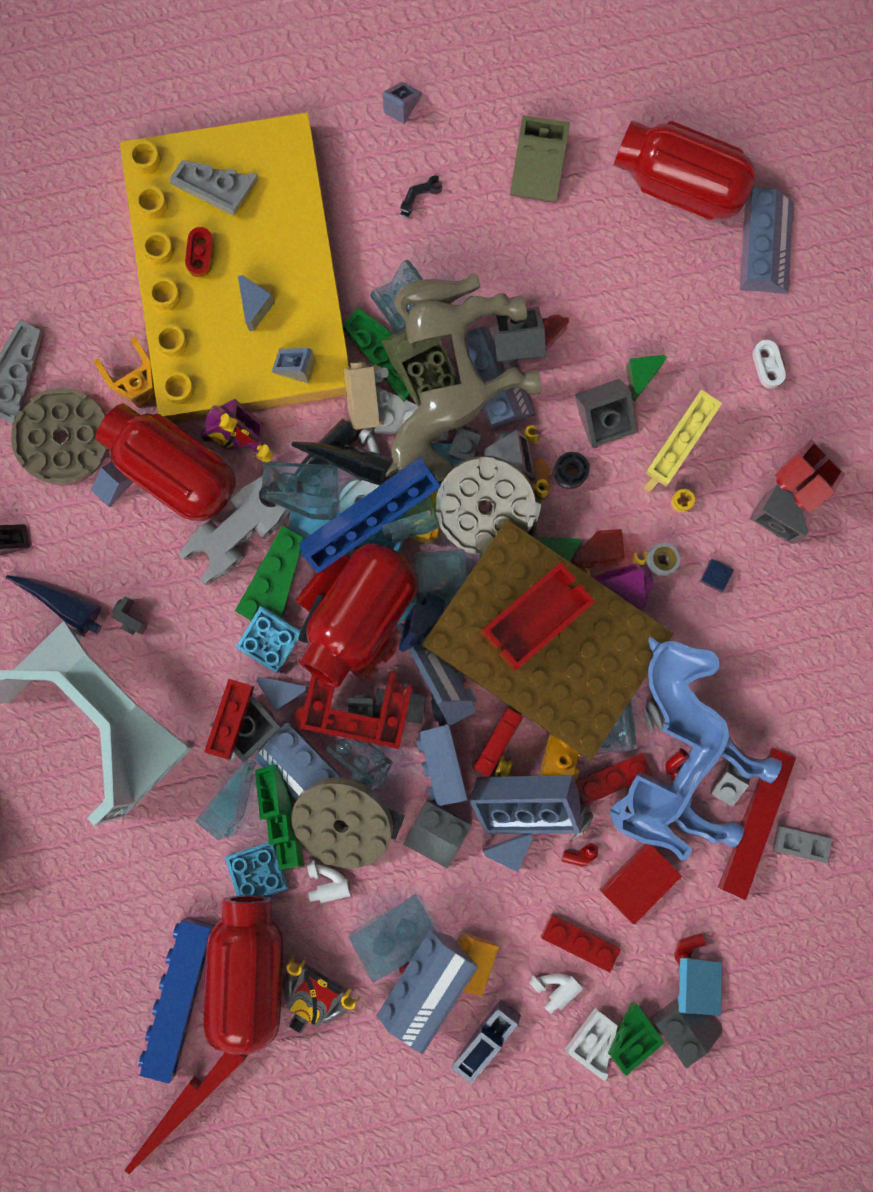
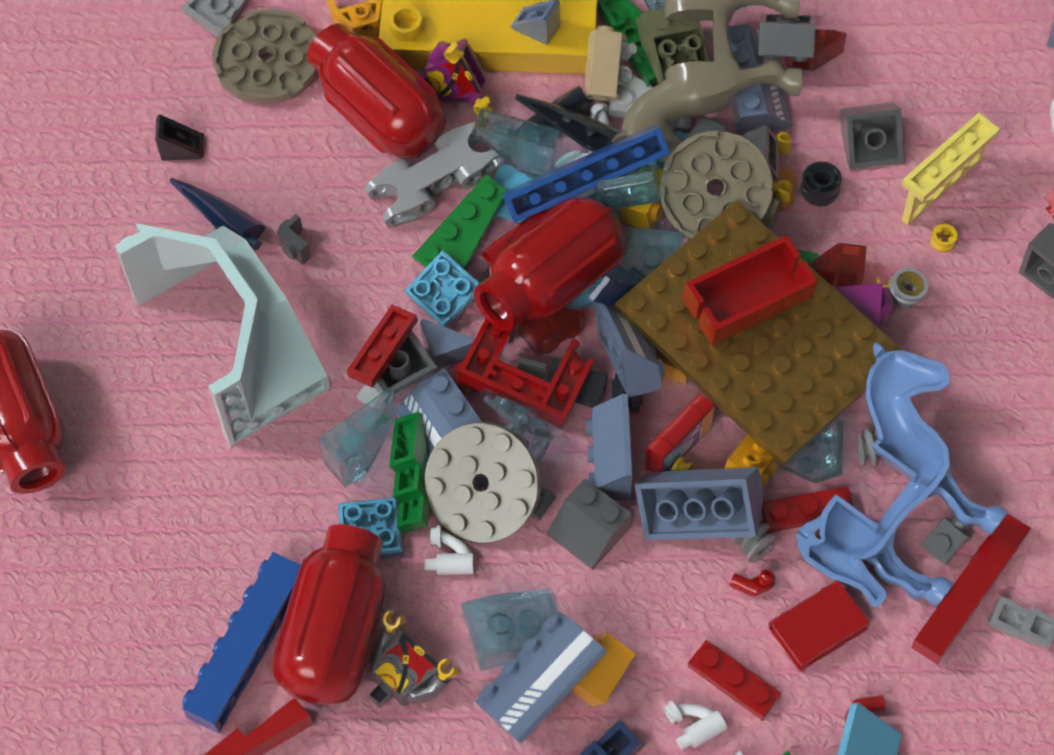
camera: 15 degrees right, 20 degrees down
sand blue slope [91,462,133,507] -> none
sand blue slope [482,834,533,872] -> none
green slope [626,354,667,401] -> none
red arm [665,748,689,780] -> none
dark blue plate [699,559,734,592] -> none

